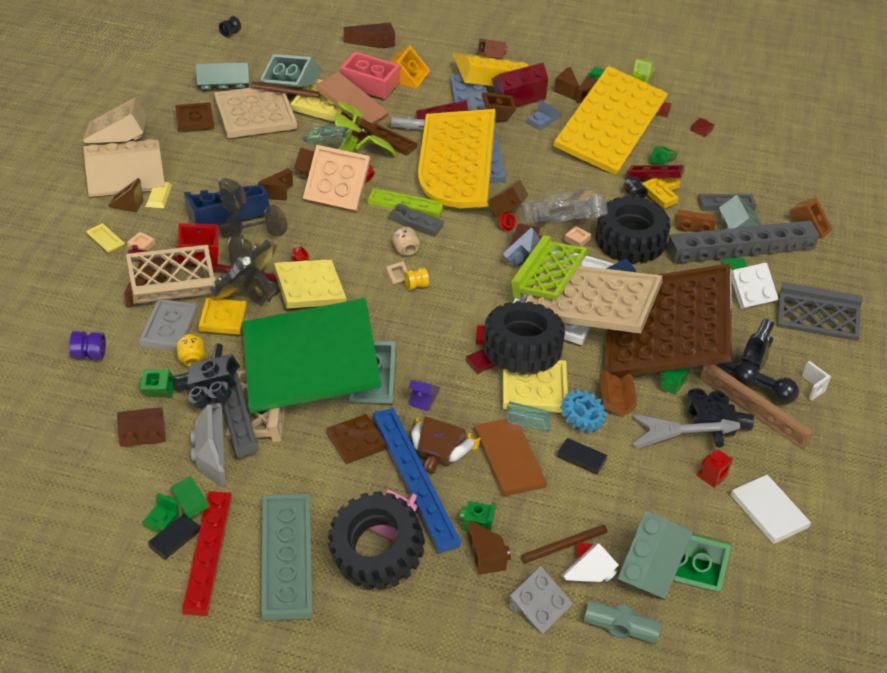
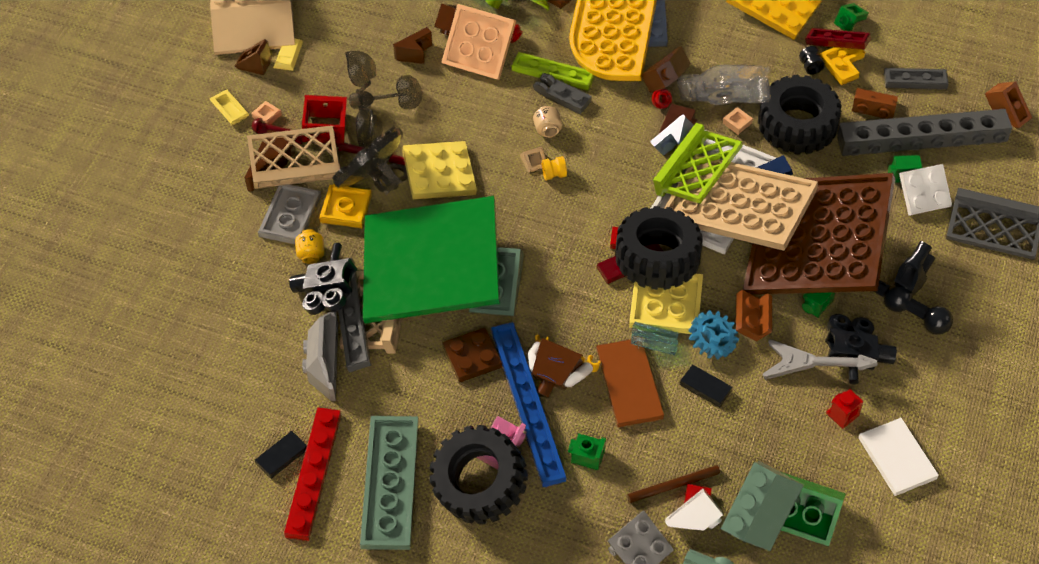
camera: 10 degrees right, 10 degrees up
dark purple wheel [69,331,106,360] -> none
copper brick [117,407,166,447] -> none
green brick [139,369,174,398] -> none
green bracket [143,493,180,533] -> none
green tile [170,476,210,518] -> none
dark blue wedge [184,185,270,226] -> none
red plate [292,246,310,262] -> none
dark purple slope [409,380,440,411] -> none
reddish brown slope [467,522,511,575] -> none
medium nougat tile [700,364,813,449] -> none
sand green slope [719,195,762,229] -> none
white bracket [802,361,831,401] -> none

